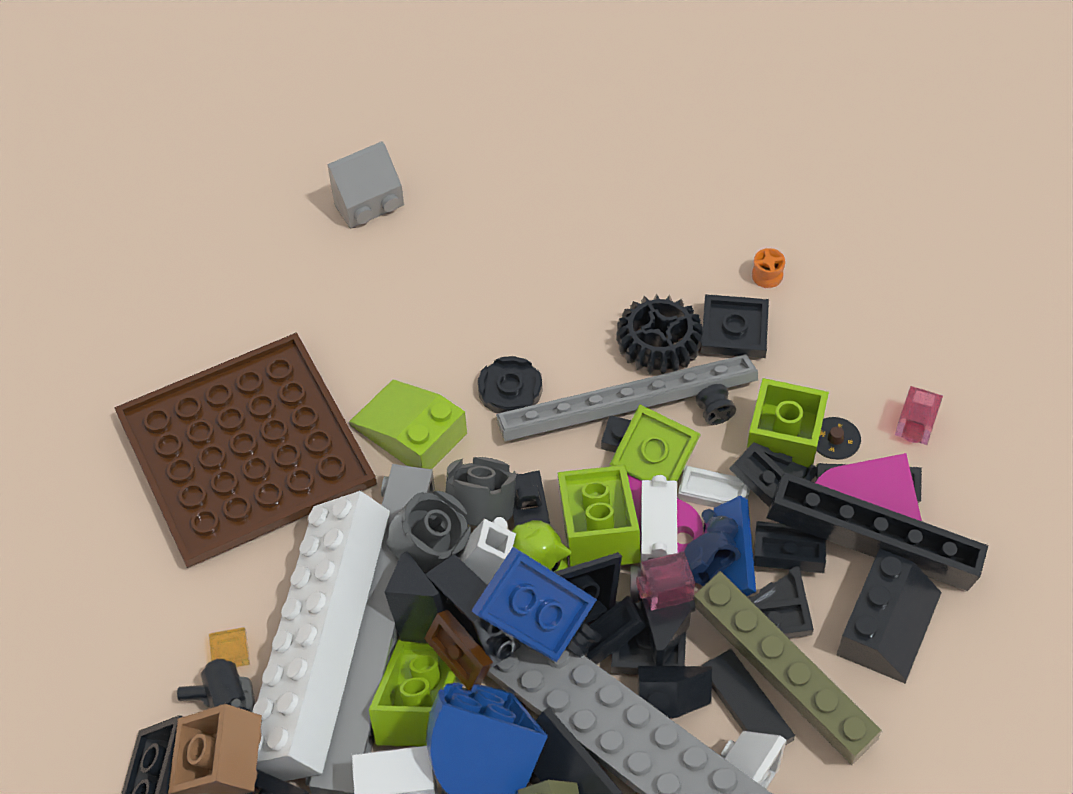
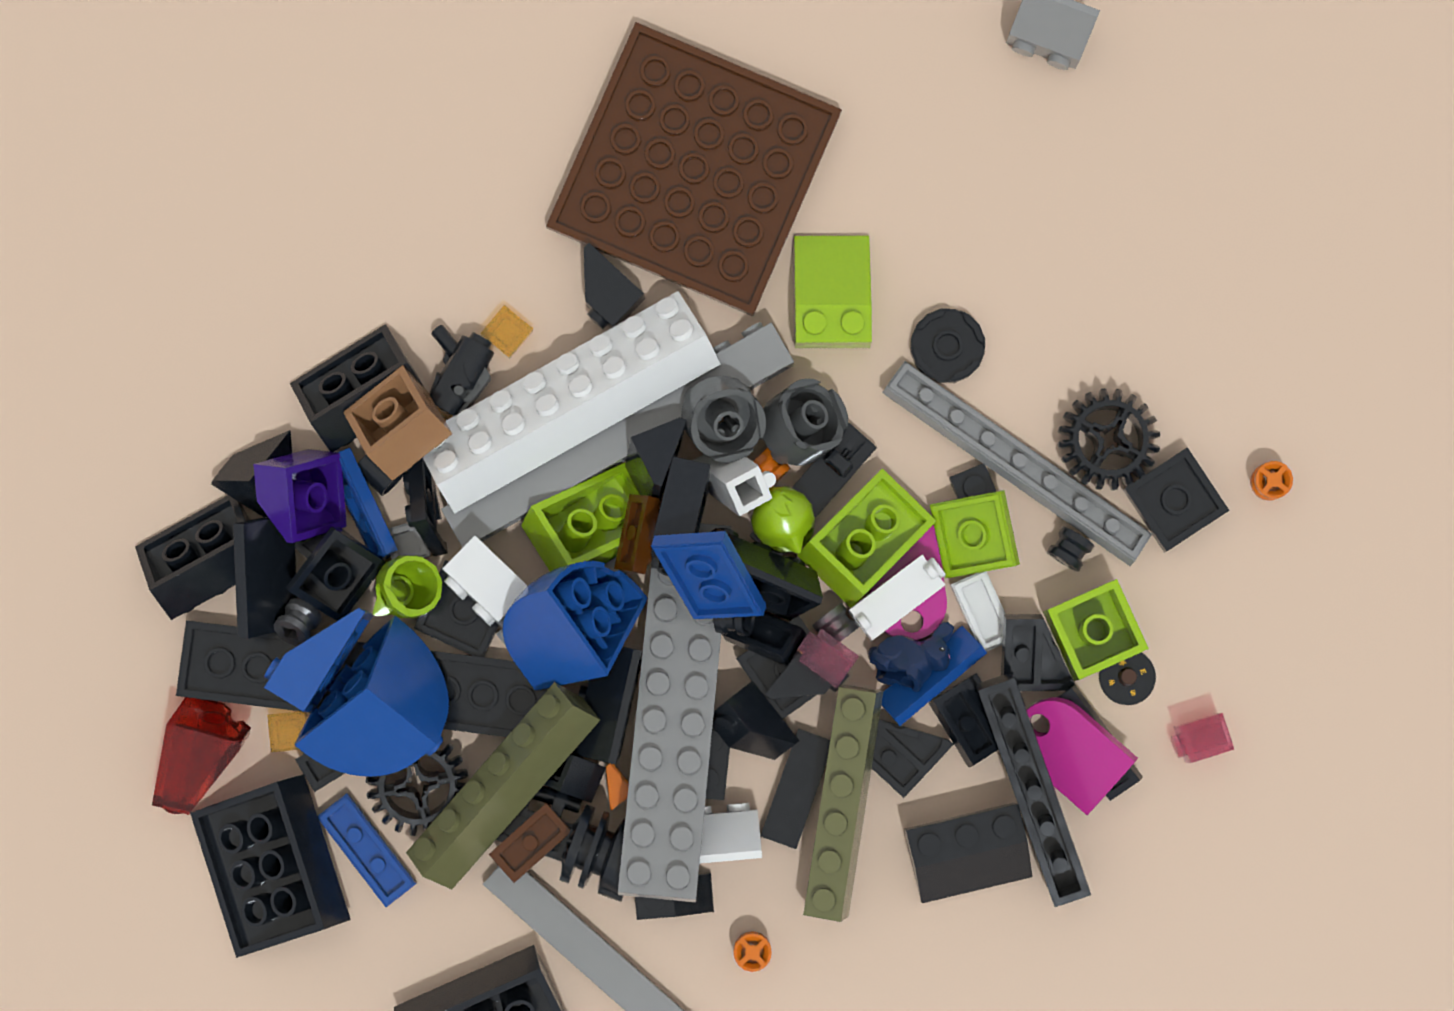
camera: 50 degrees right, 30 degrees up
none -> black slope [584,243,645,329]

